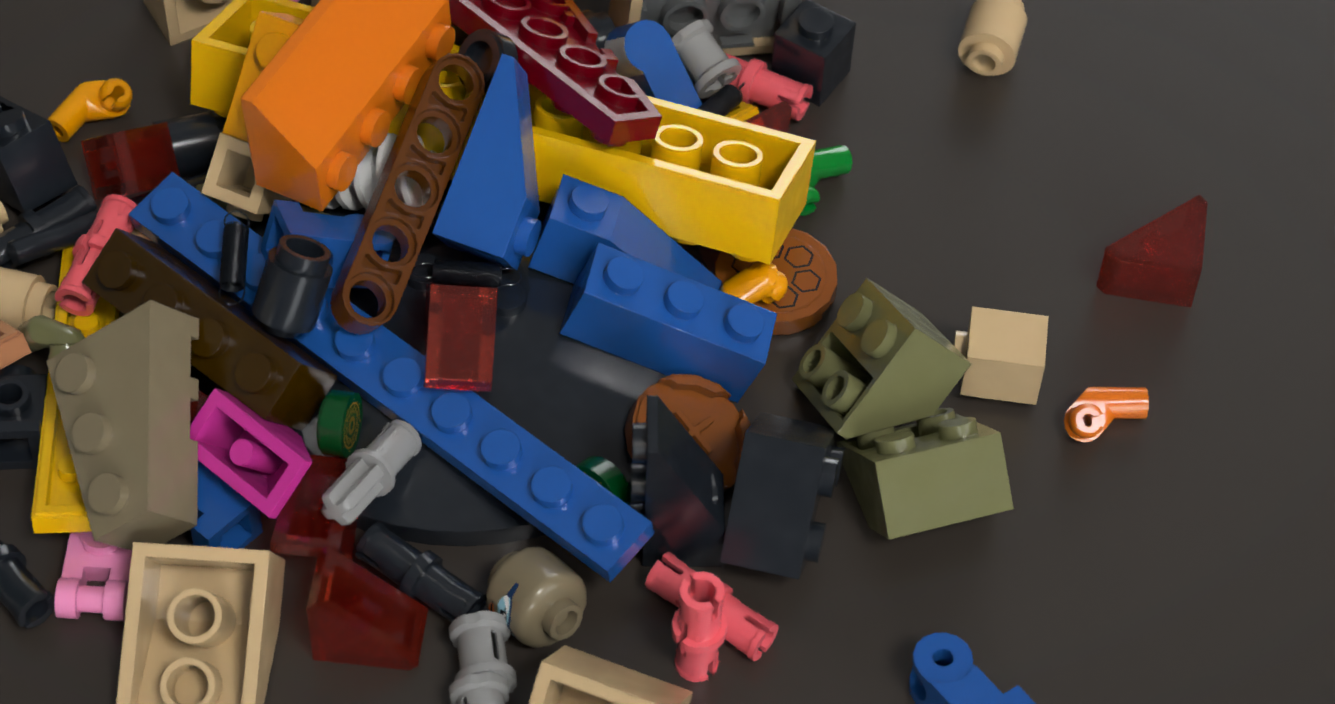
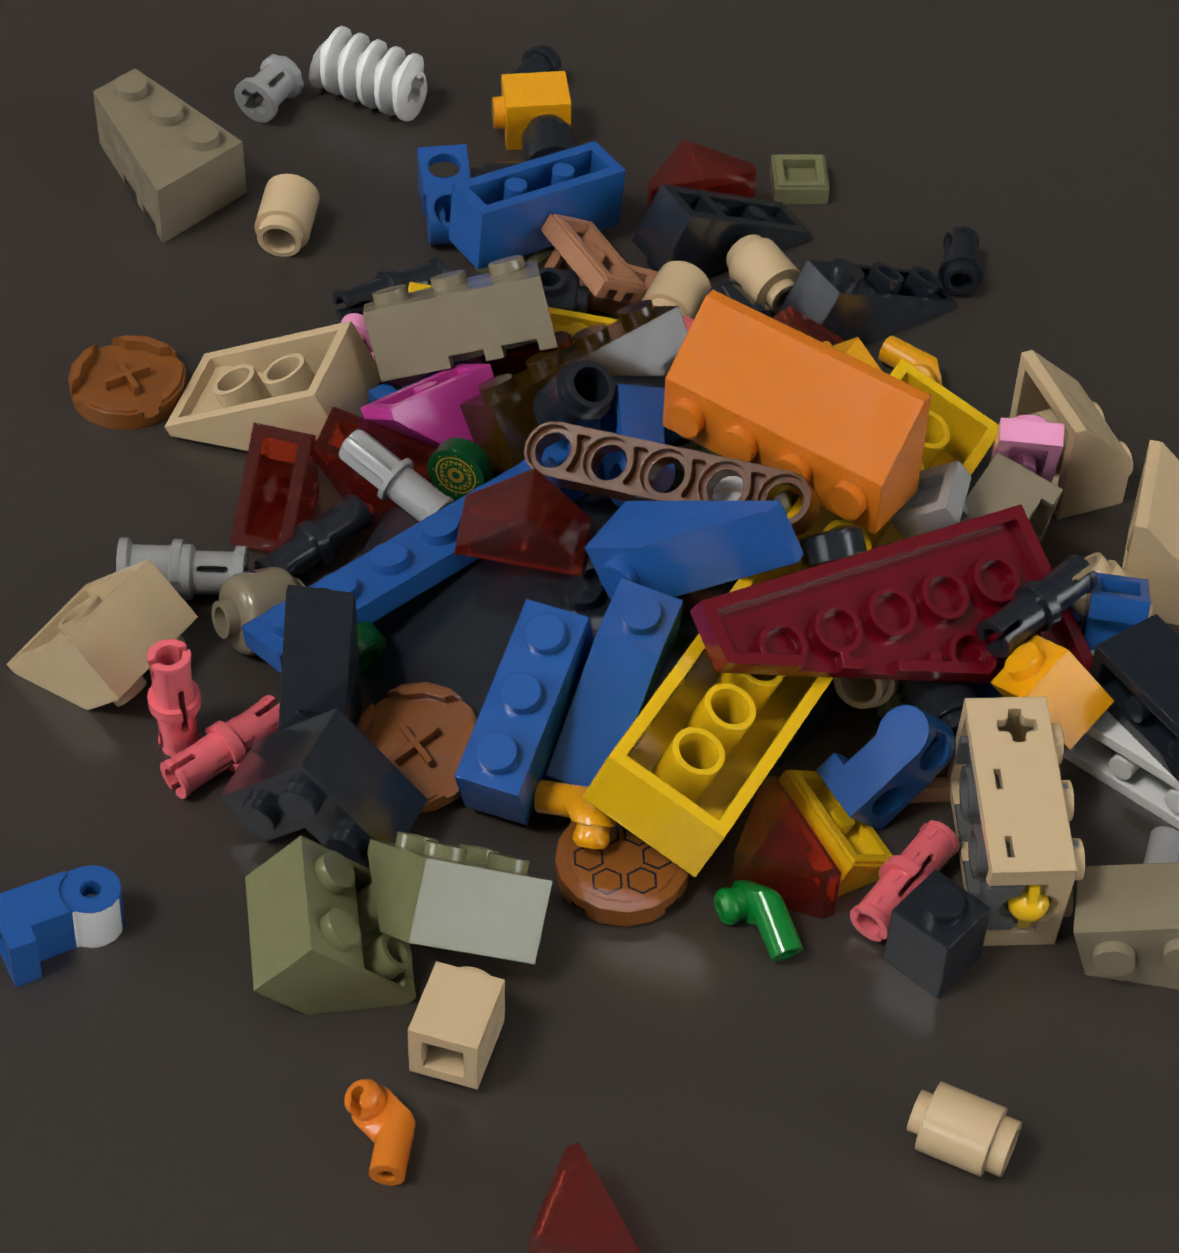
camera: 100 degrees right, 5 degrees down
olive arm [17,315,85,359] -> none
light grey bush [671,19,742,99] -> none
black piece [697,82,745,116] -> none

